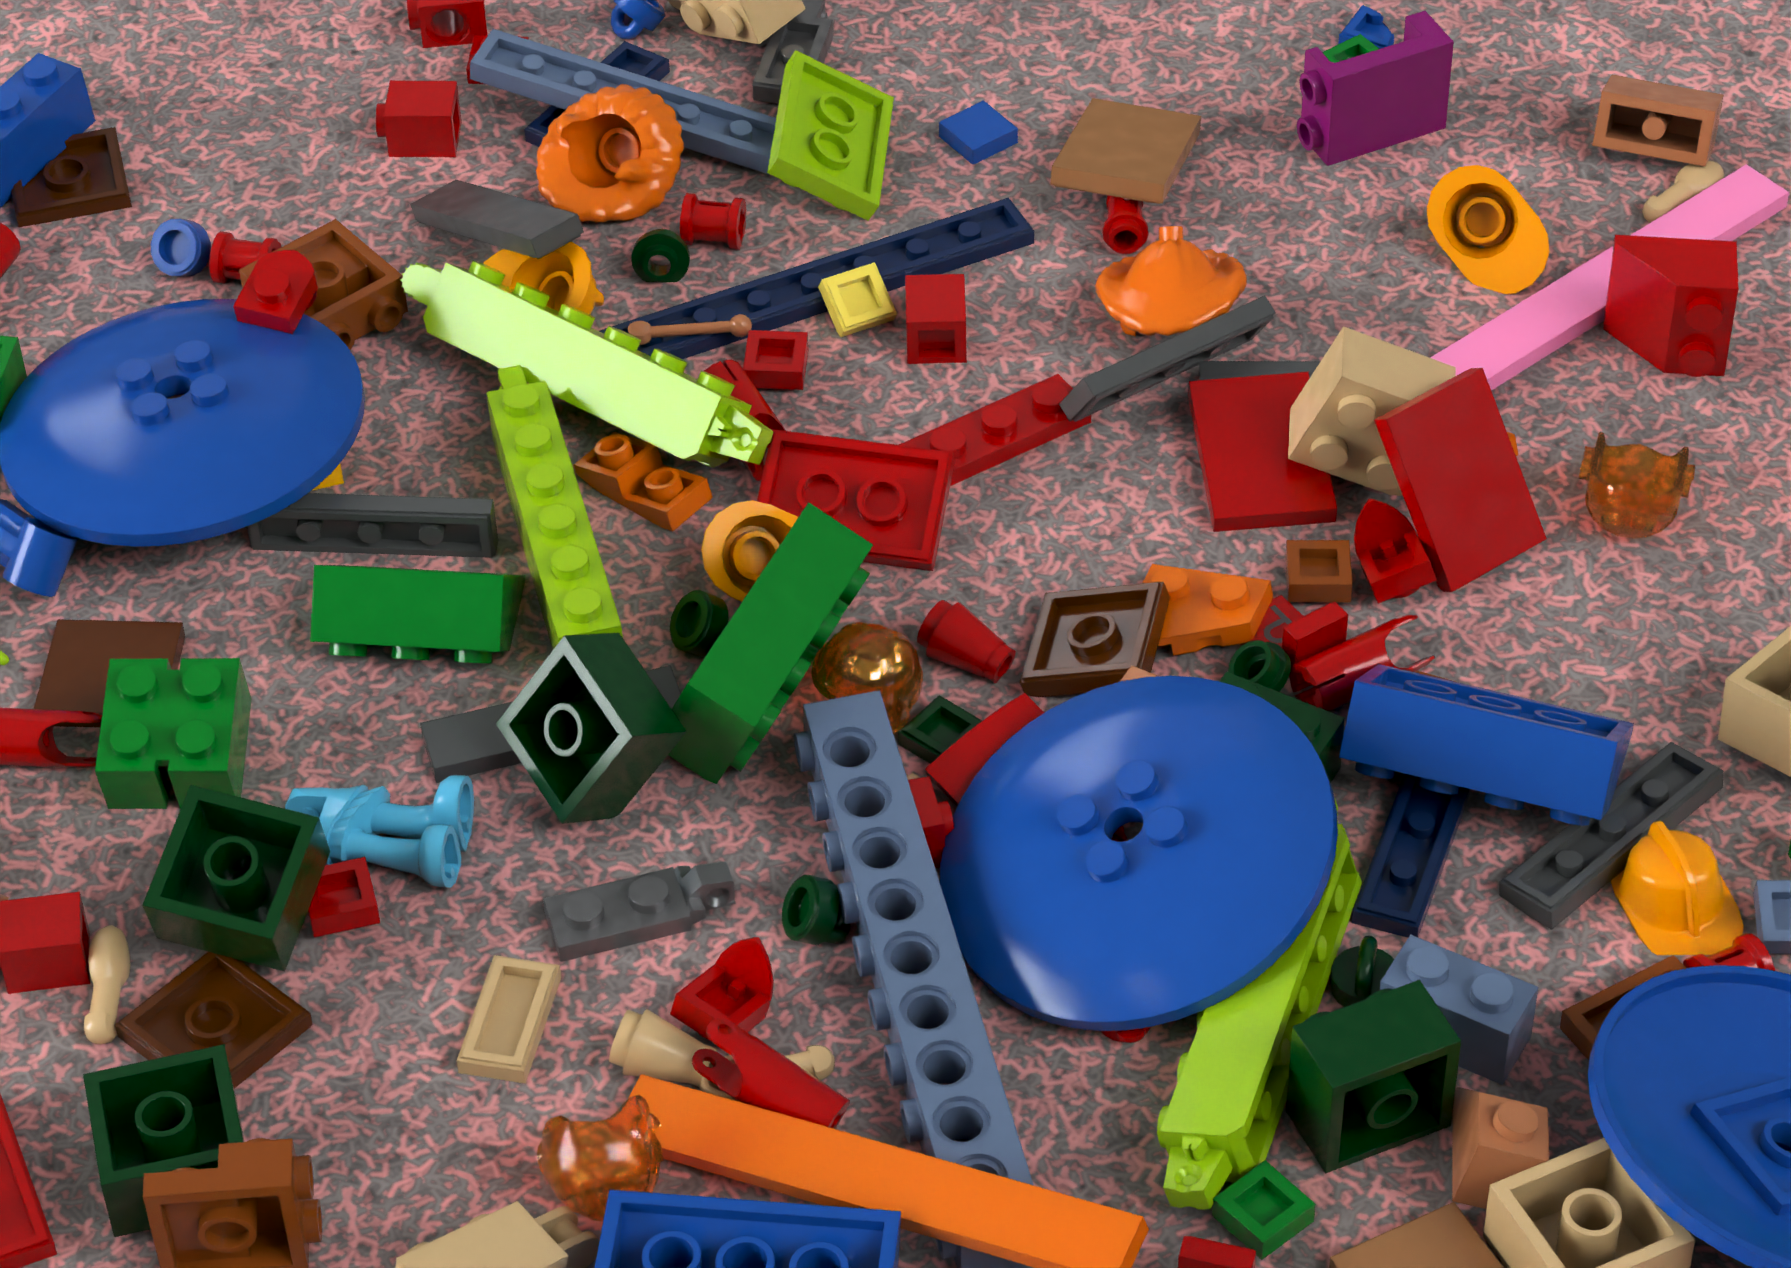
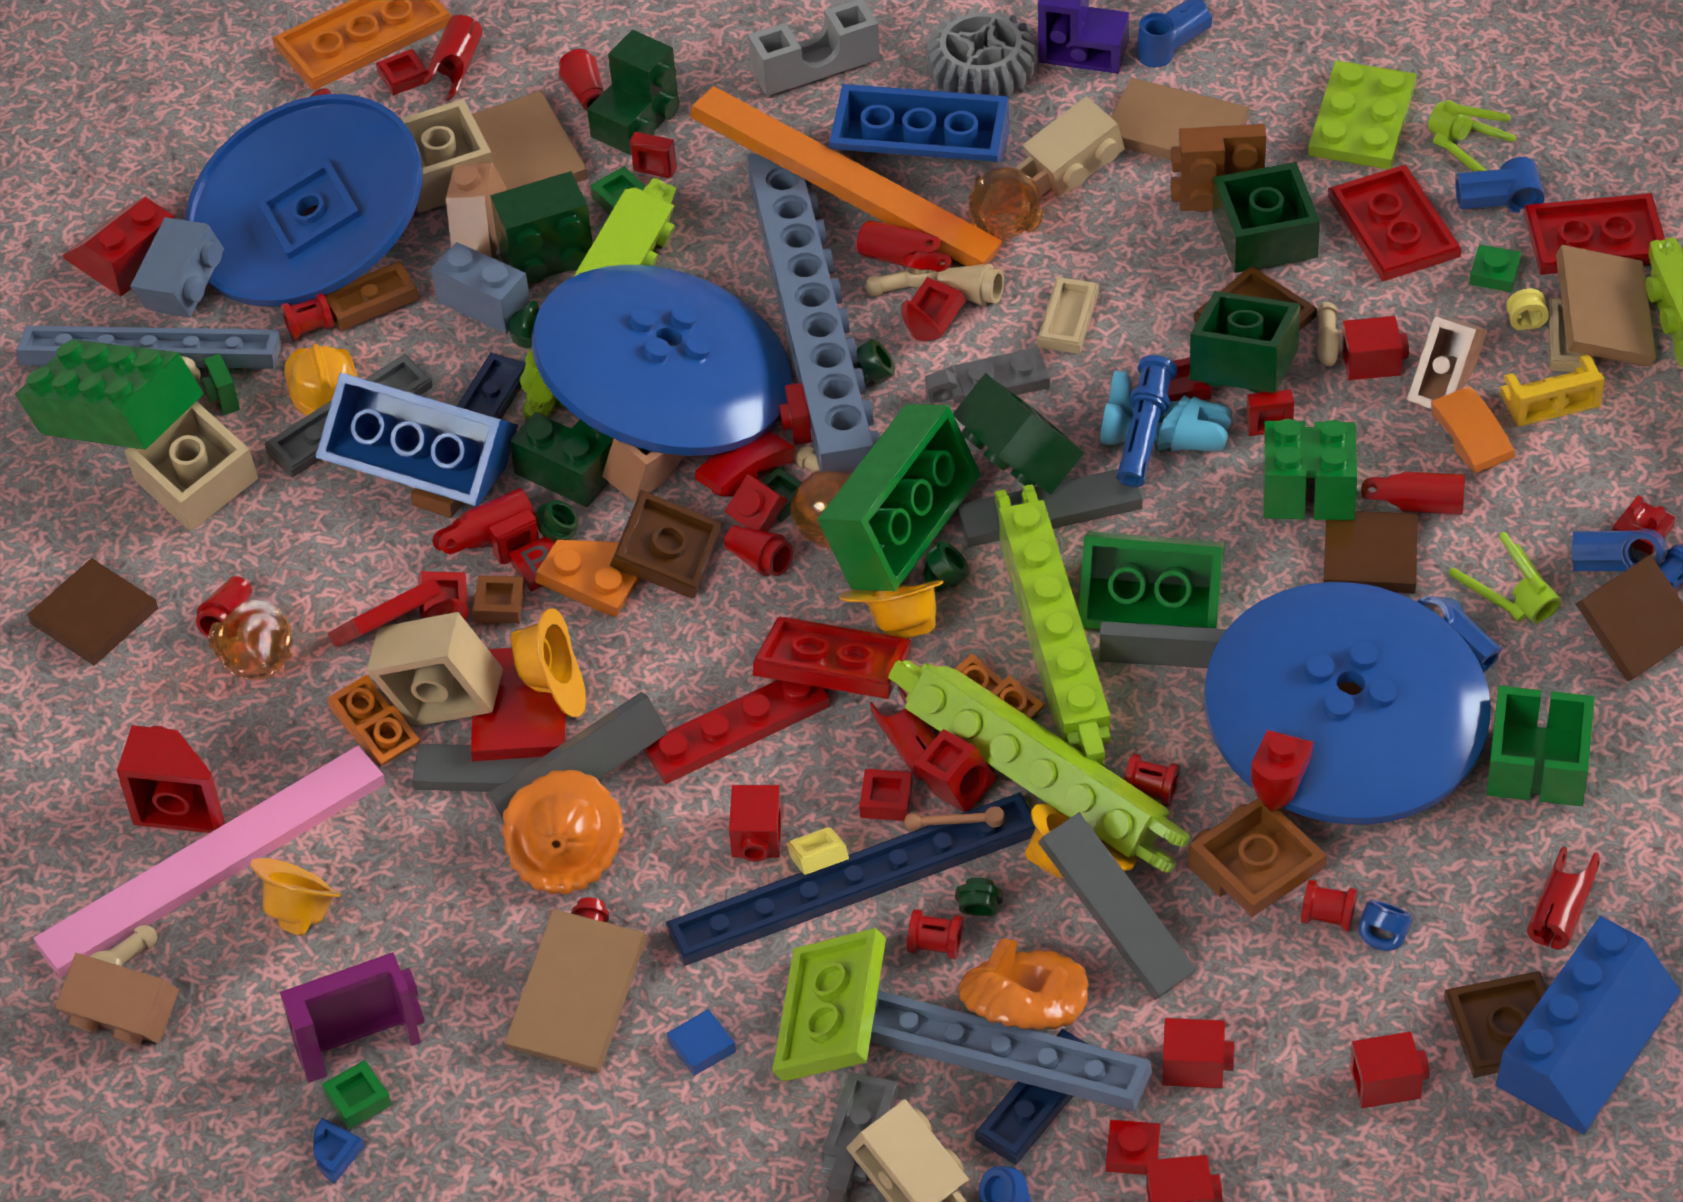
camera: 175 degrees left, 5 degrees up
none -> red cone [196,576,252,641]
none -> light orange piece [510,608,586,718]
none -> red plate [724,474,788,532]
none -> red brick [913,729,997,812]
none -> blue pin [1116,355,1178,487]
none -> red bush [1124,753,1180,806]
none -> red brick [1350,1031,1430,1109]

